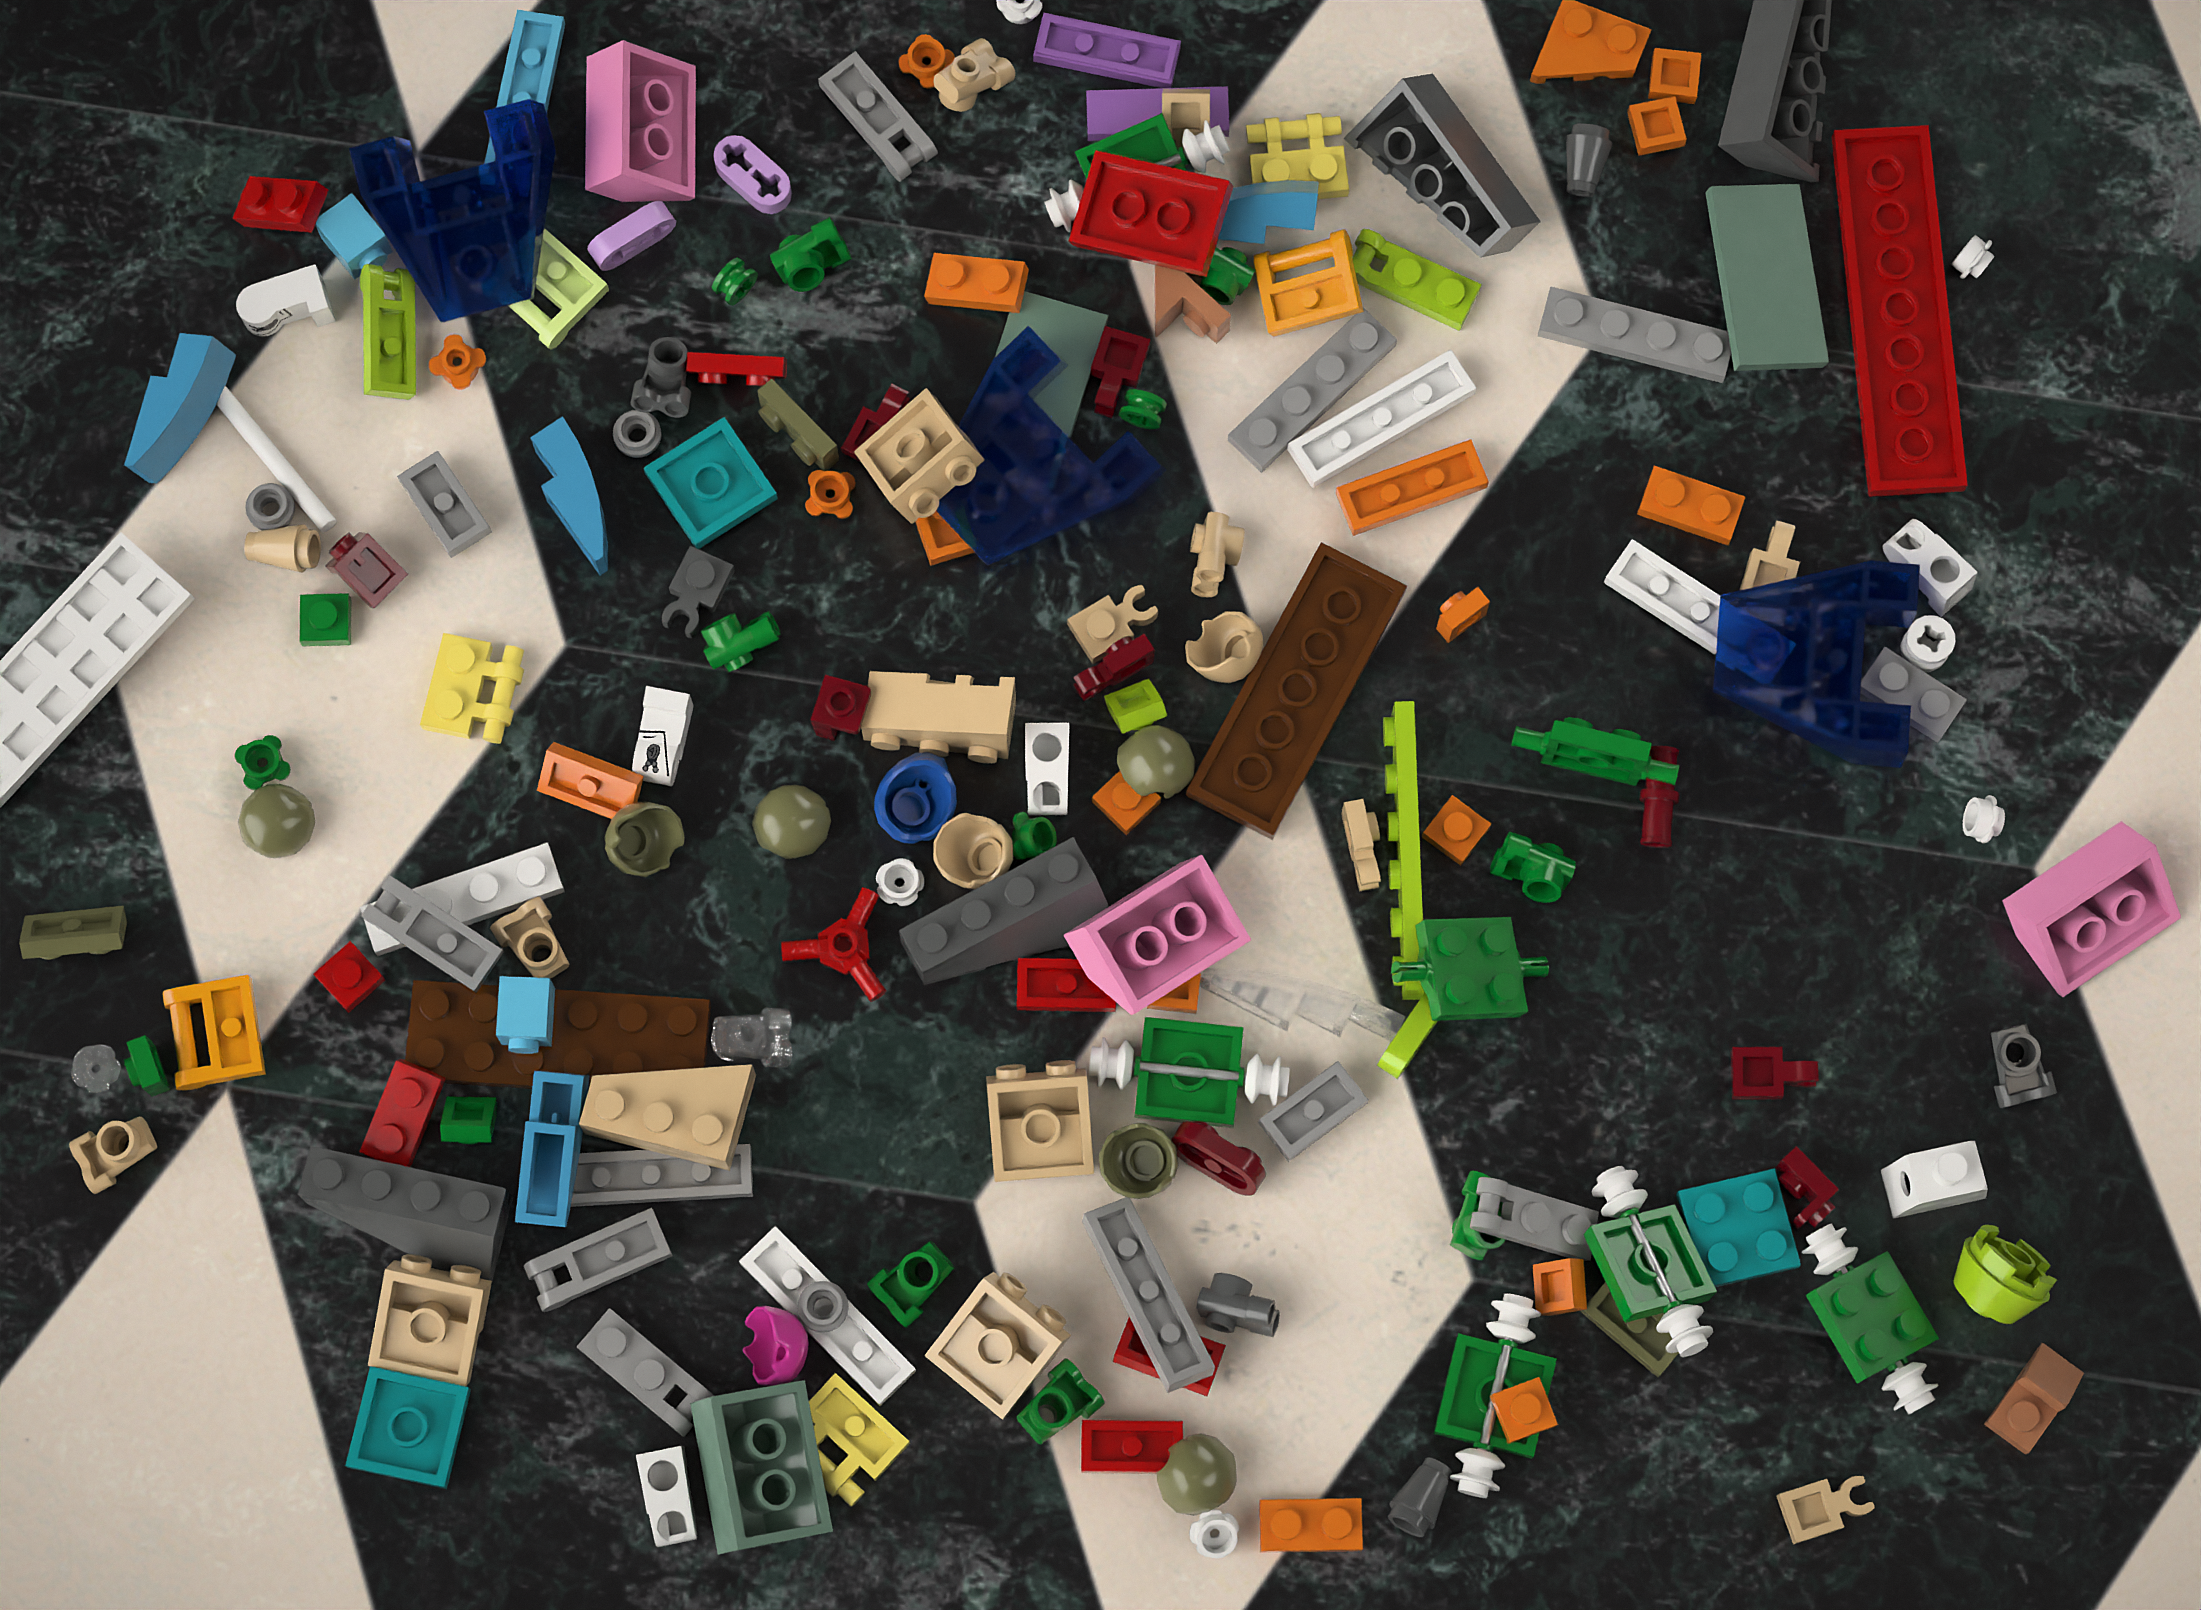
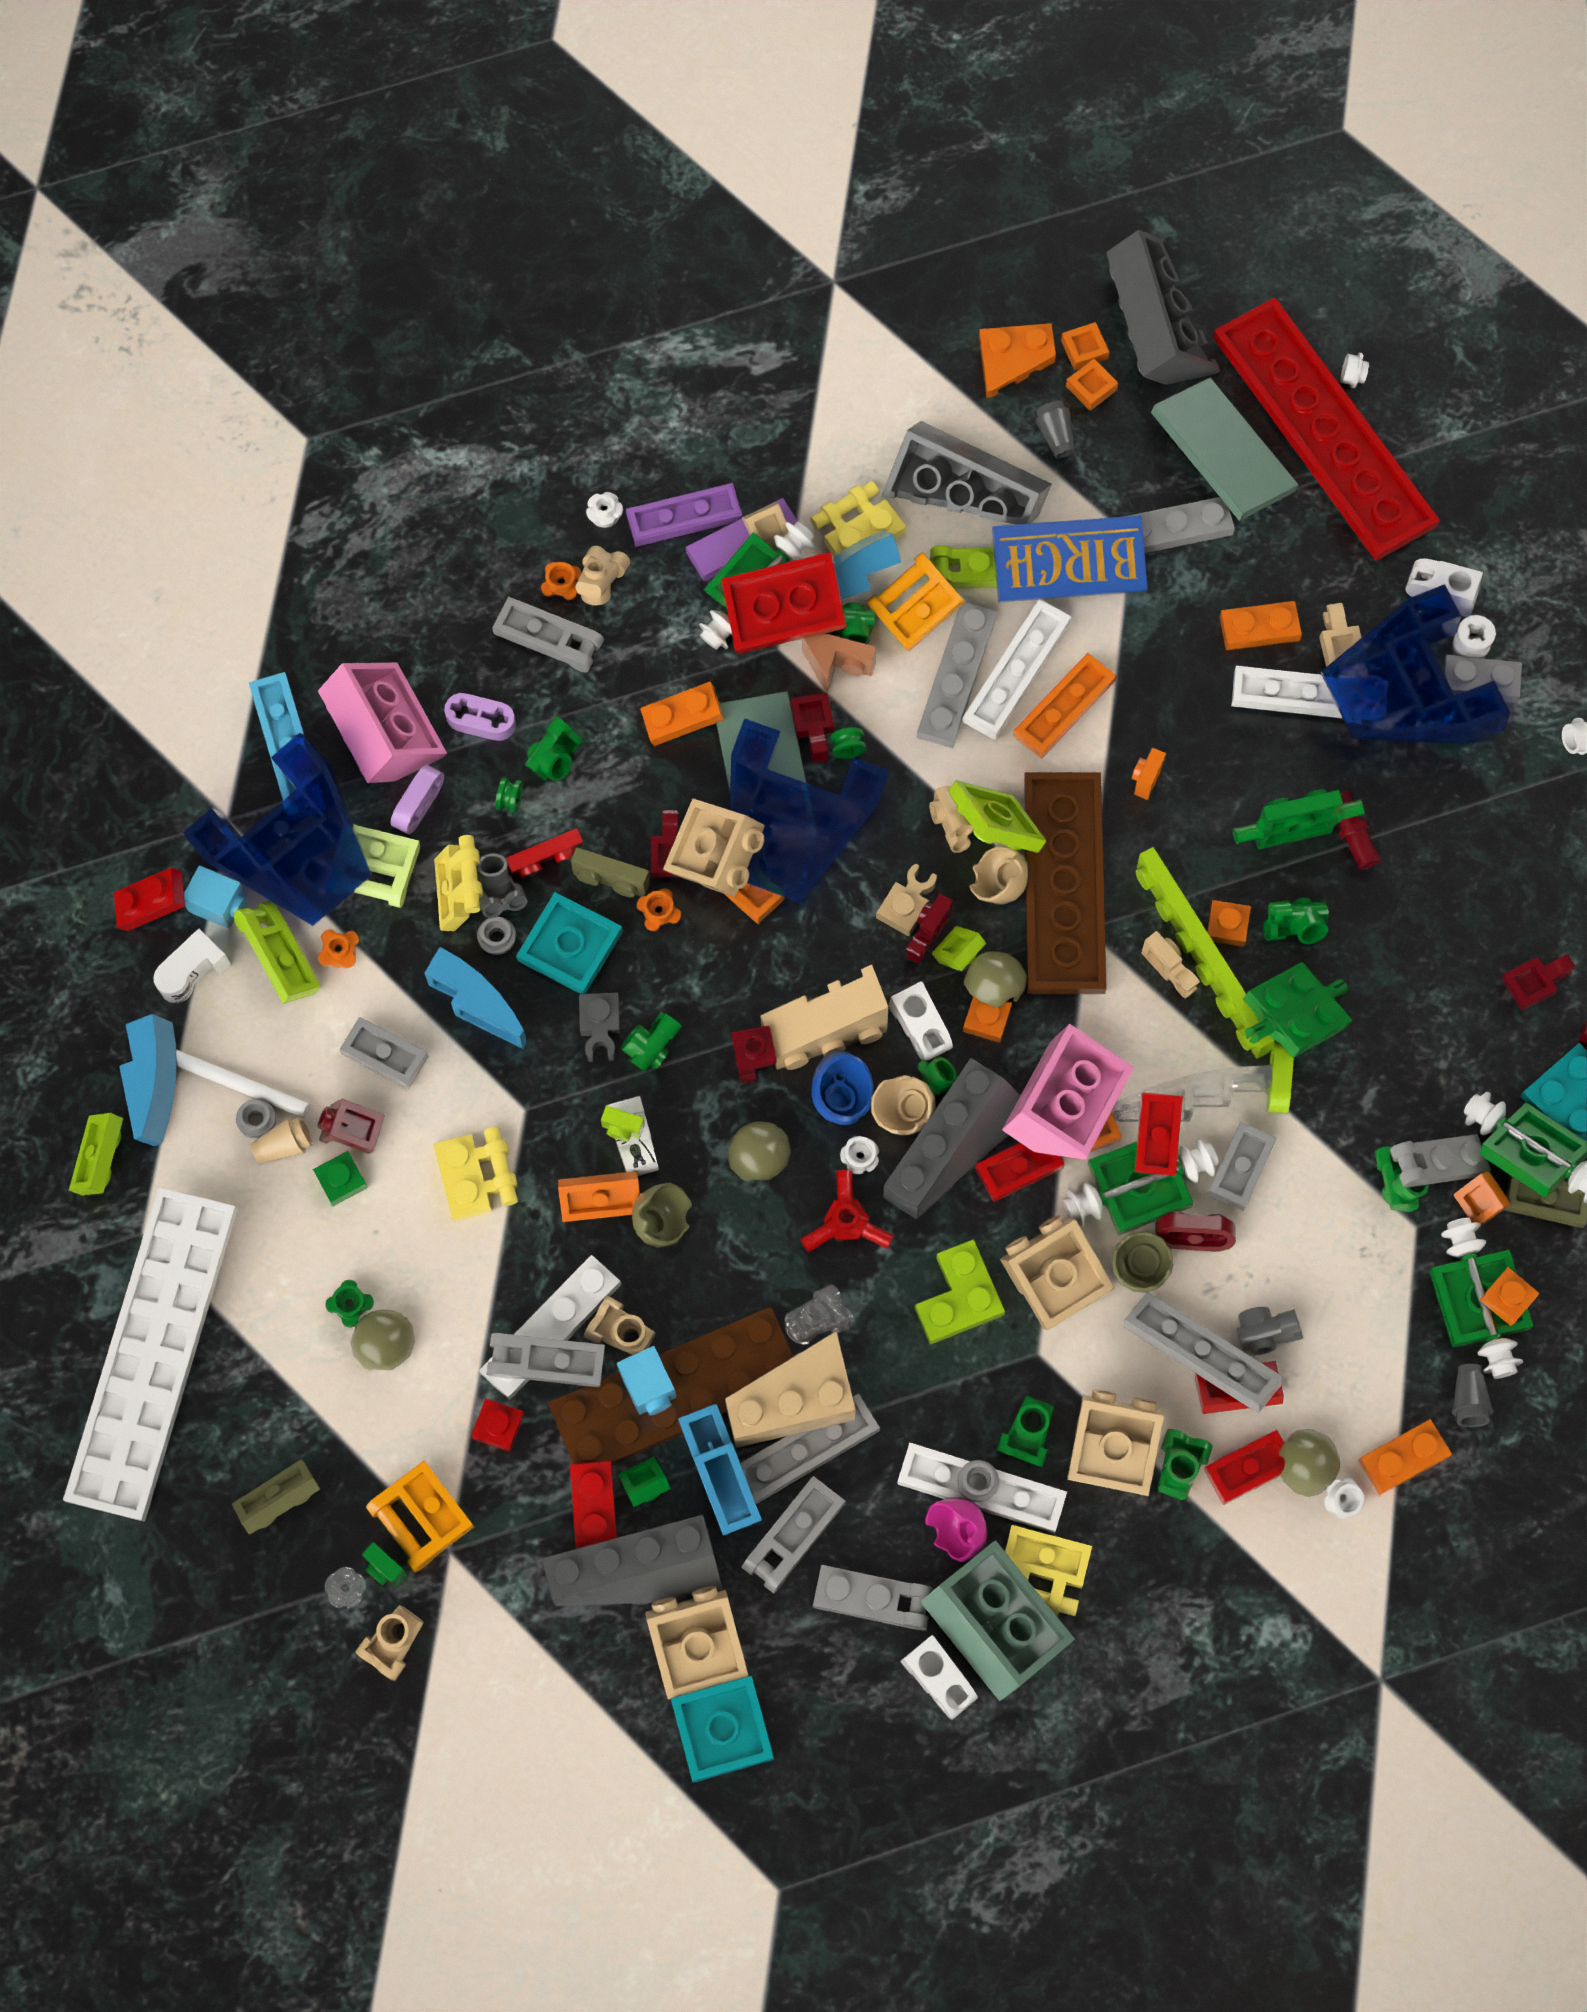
camera: 25 degrees left, 5 degrees down
none -> lime plate [69,1113,123,1196]
none -> light yellow plate [434,835,483,931]
none -> lime plate [601,1105,645,1142]
none -> lime plate [915,1239,1005,1345]
none -> lime plate [948,780,1046,853]
none -> blue tile [992,516,1148,603]
none -> red plate [1134,1092,1183,1176]

